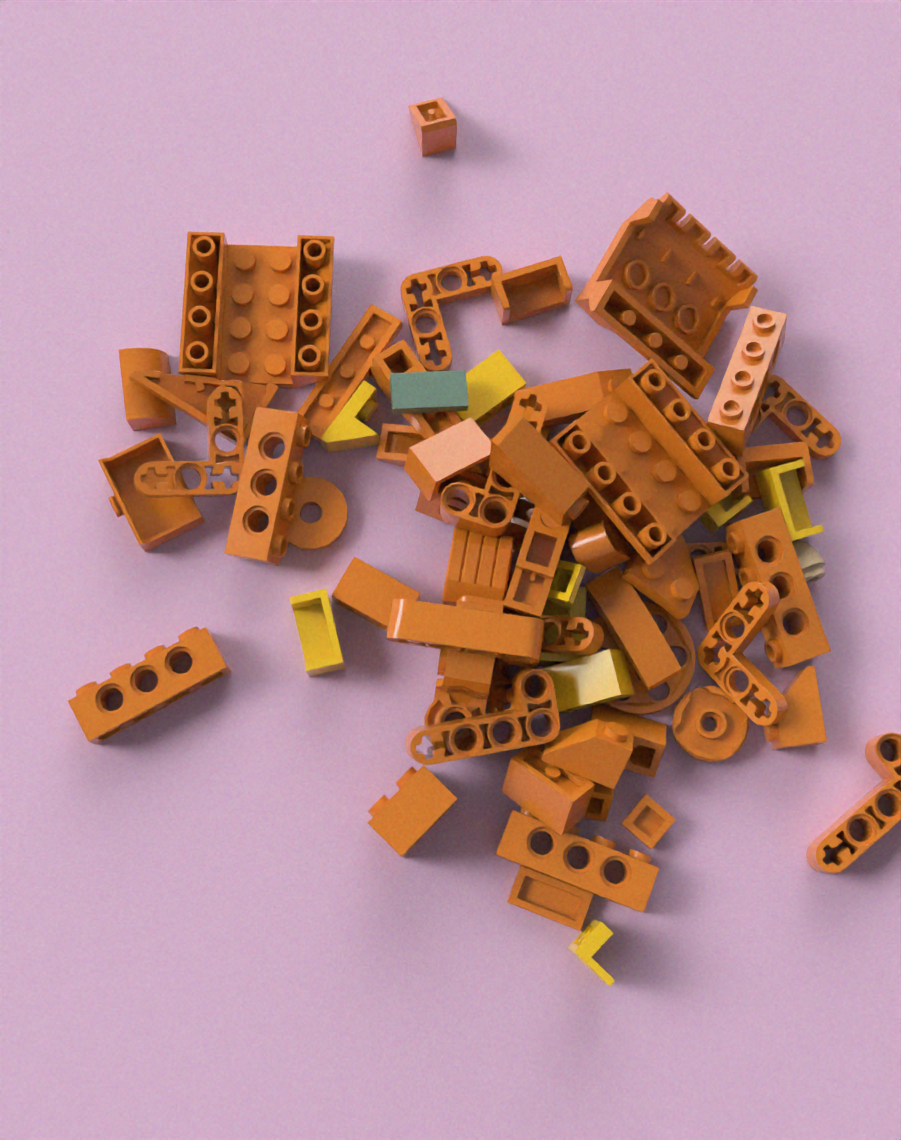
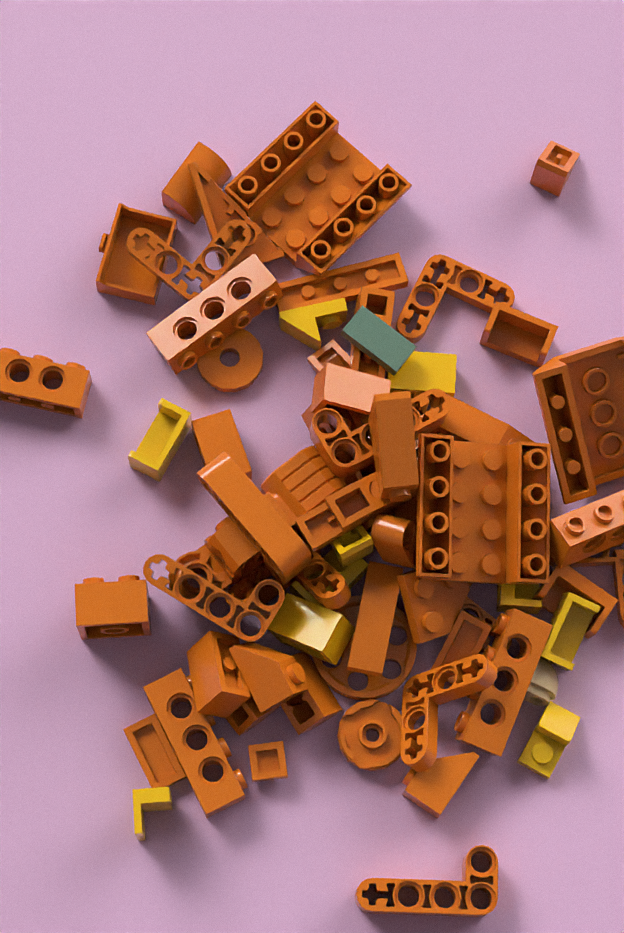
camera: 40 degrees right, 5 degrees down
none -> yellow slope [517,701,581,780]

